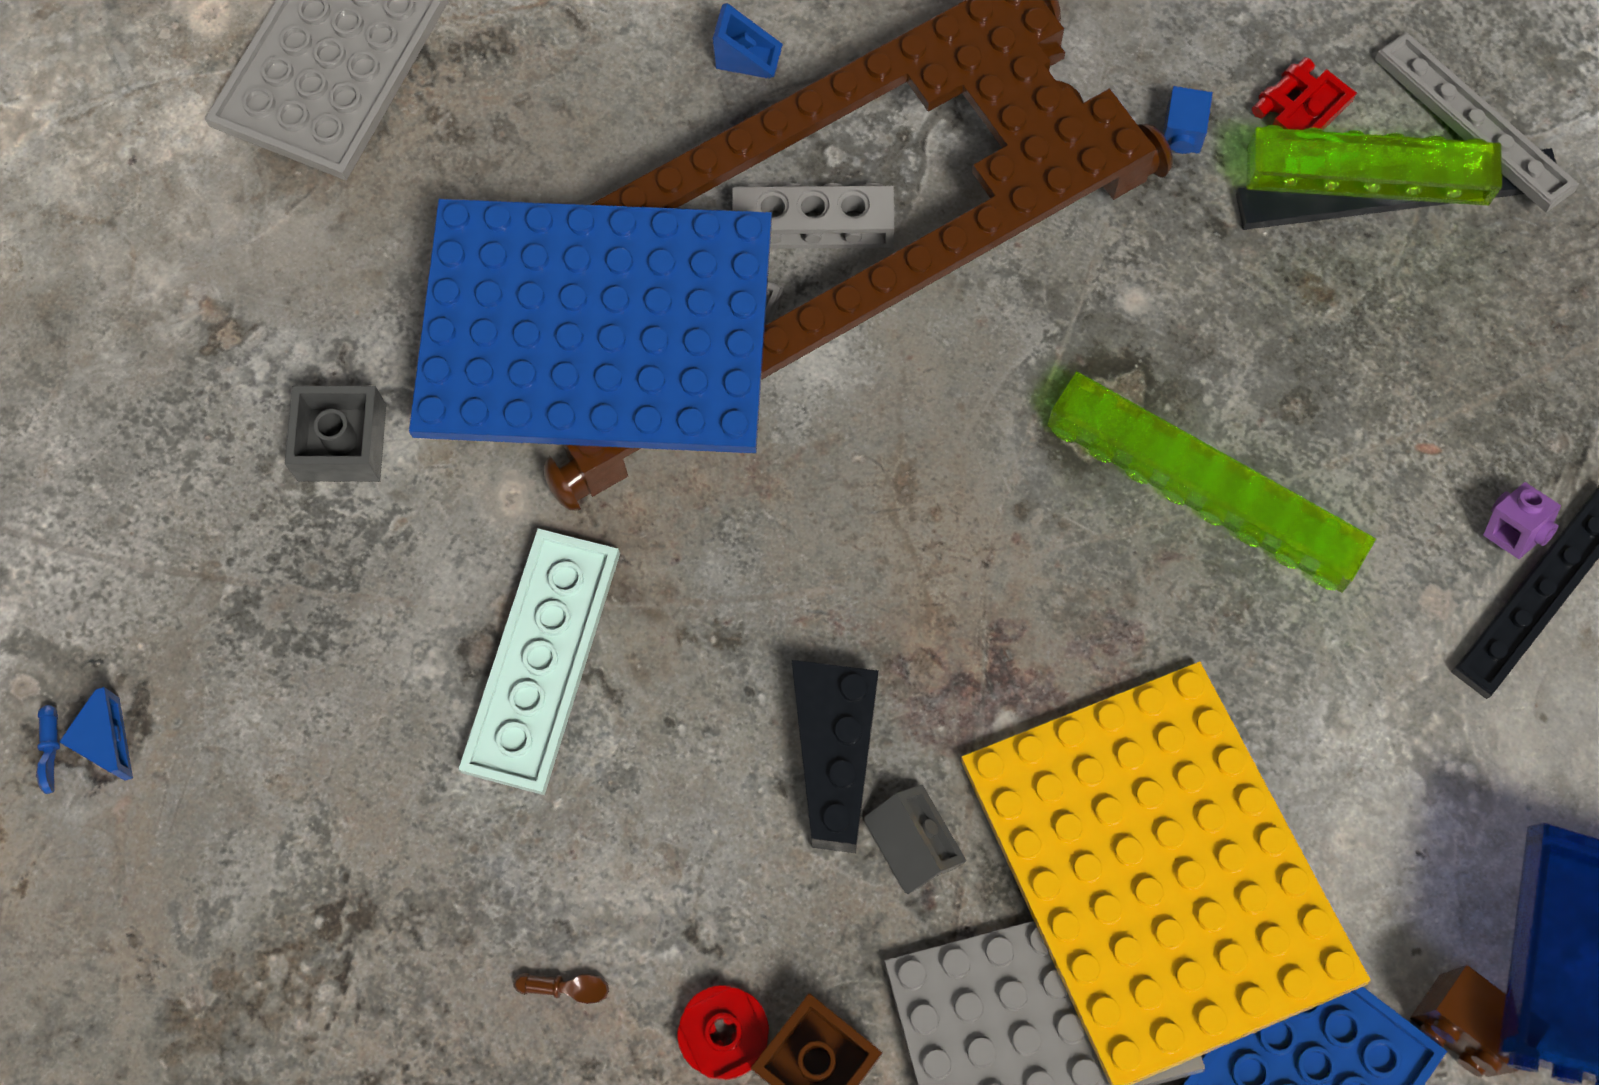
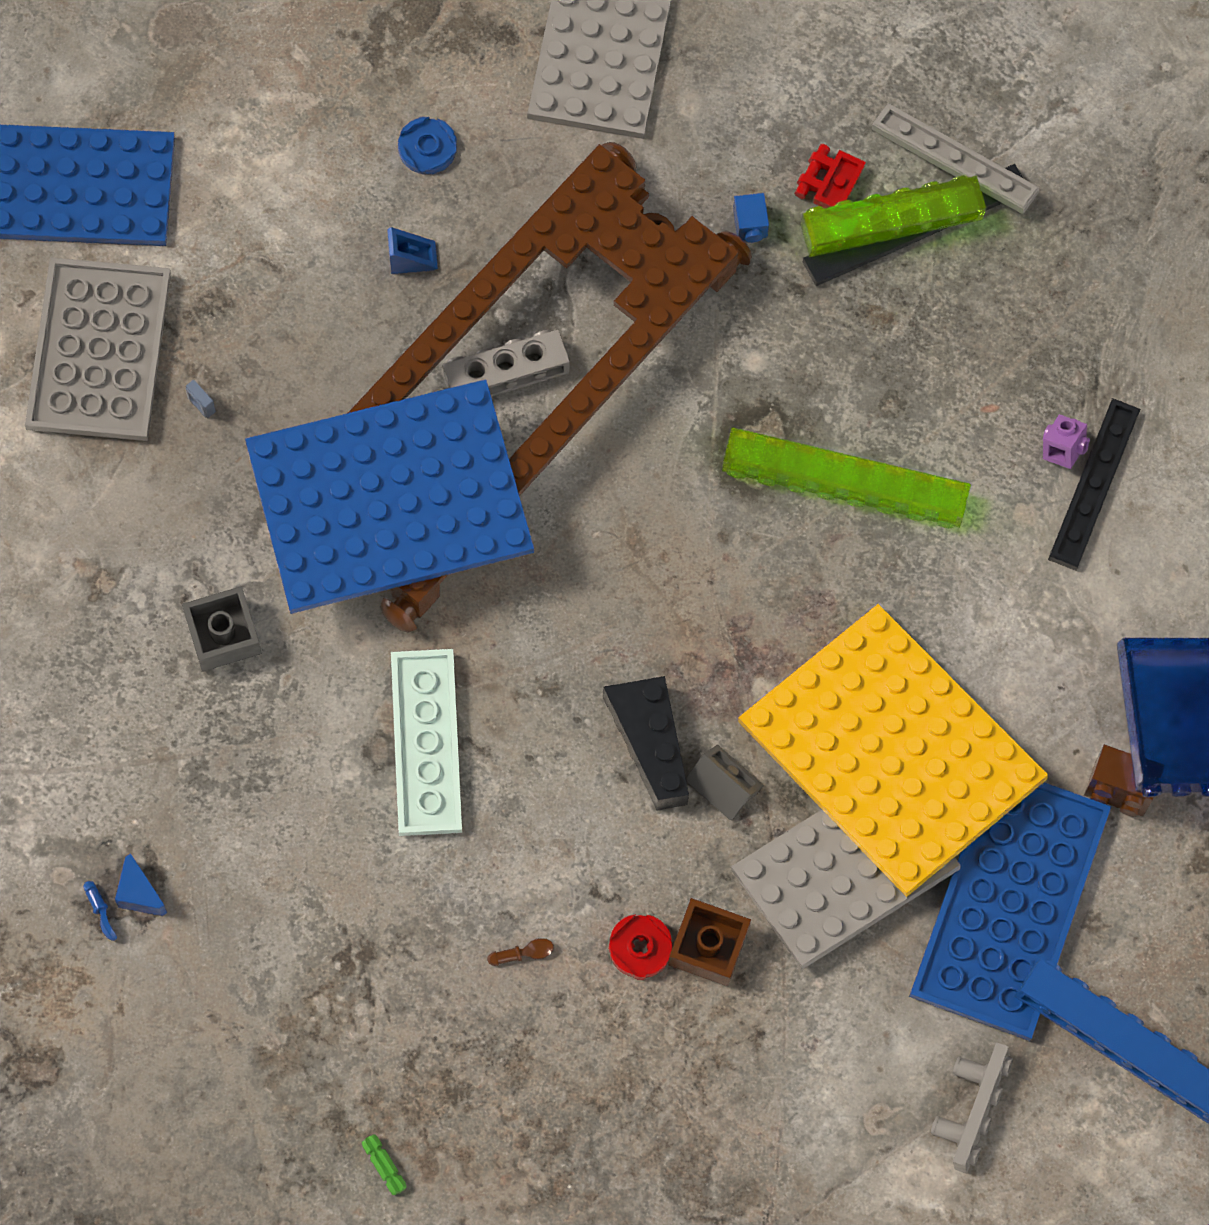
camera: 25 degrees left, 0 degrees up
none -> sand blue tile [185,380,216,418]

